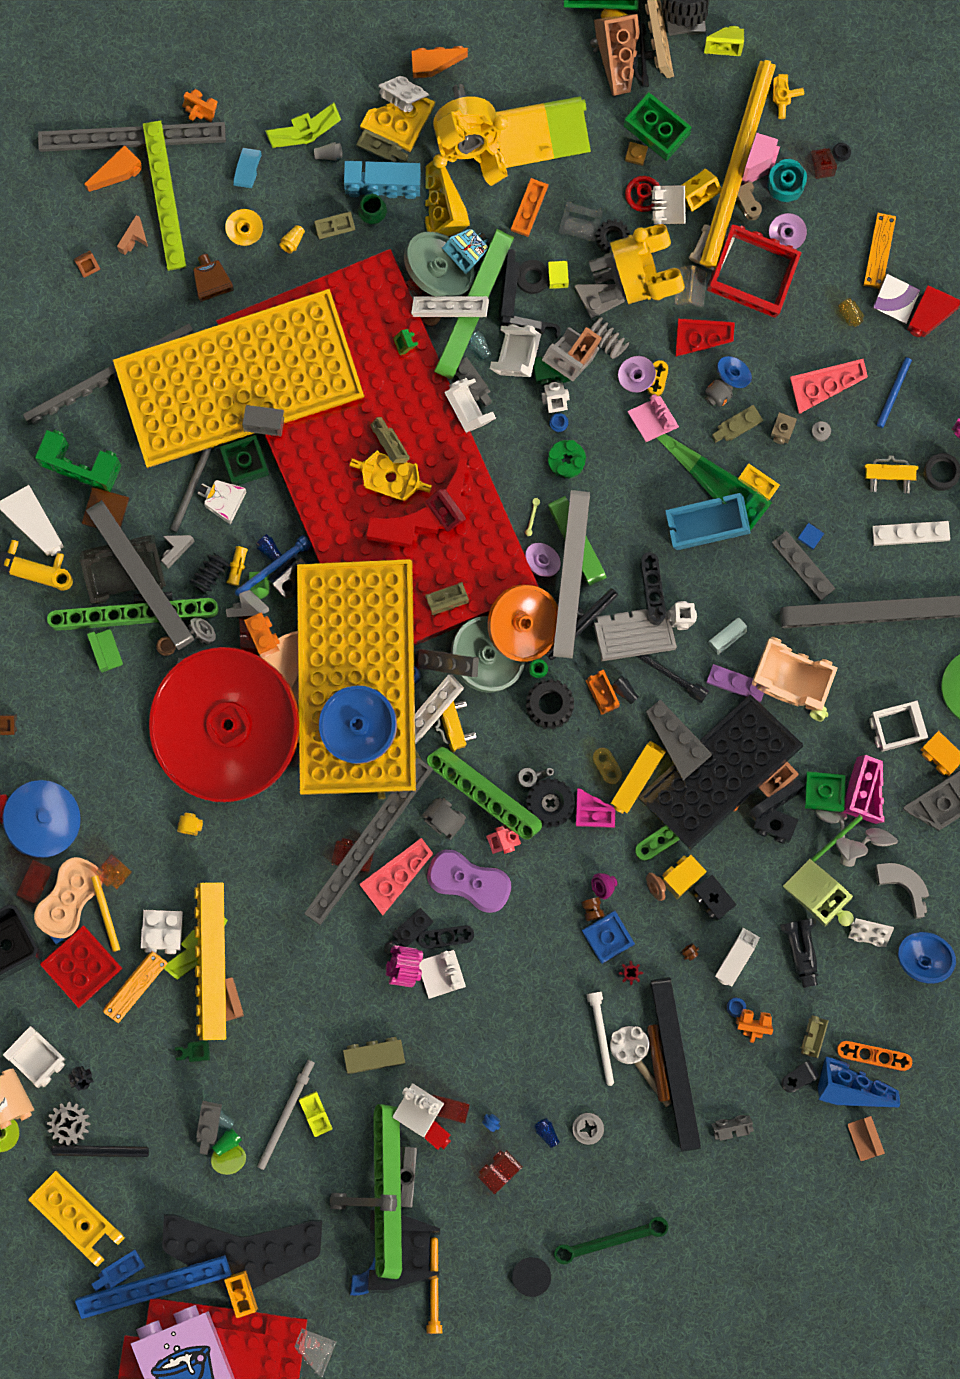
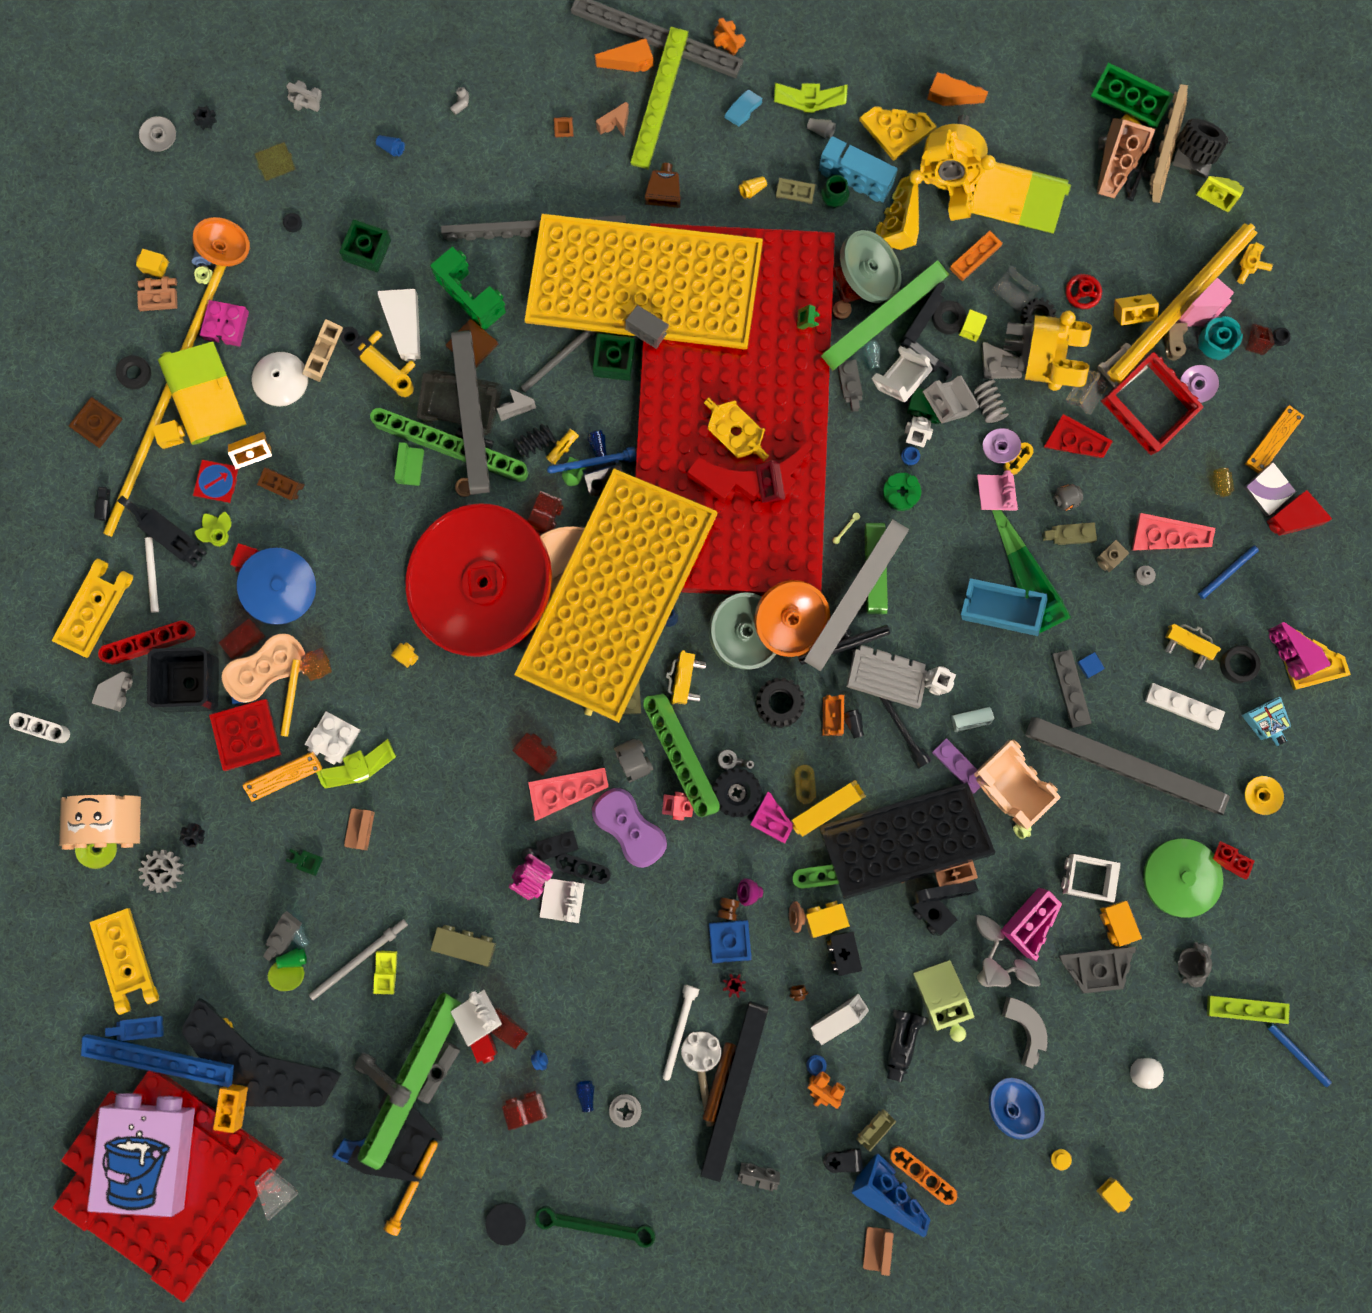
camera: 25 degrees right, 0 degrees up
white panel [3,1026,66,1088] -> none
black axle [51,1145,149,1157] -> none
light grey gear [188,617,216,644] -> none
yellow brick [194,883,226,1040] -> none
white torso [198,480,246,524] -> none
yellow dish [226,209,263,246] -> none
light grey slope [226,590,269,617] -> none
orange brick [244,612,280,658] -> none
dark grey plate [304,758,433,926] -> none
blue dish [319,686,397,764] -> none
olive hinge [356,129,409,163] -> none
olive hinge [370,417,410,463] -> none
white hinge [378,76,429,112] -> none
white plate [411,296,489,317] -> none
white plate [415,675,464,744] -> none
dark grey plate [417,649,479,677] -> none
olive hinge [425,582,469,615] -> none
medium azure torso [442,229,488,274] -> none
white panel [445,378,496,433] -> none
lavender dish [525,543,561,577] -> none
green cone [529,659,548,678] -> none
nougat slope [568,327,602,366] -> none
green brick [624,92,692,162] -> none
pearl gold plate [625,142,648,166] -> none
black beam [640,552,666,625] -> none
dark grey wing [646,699,712,780] -> none
white hinge [651,186,685,224] -> none
blue dish [717,356,752,388] -> none
yellow plate [739,464,780,500] -> none
green plate [805,772,846,812] -> none
bright green axle [811,815,863,862] -> none
white hinge [848,918,894,947] -> none

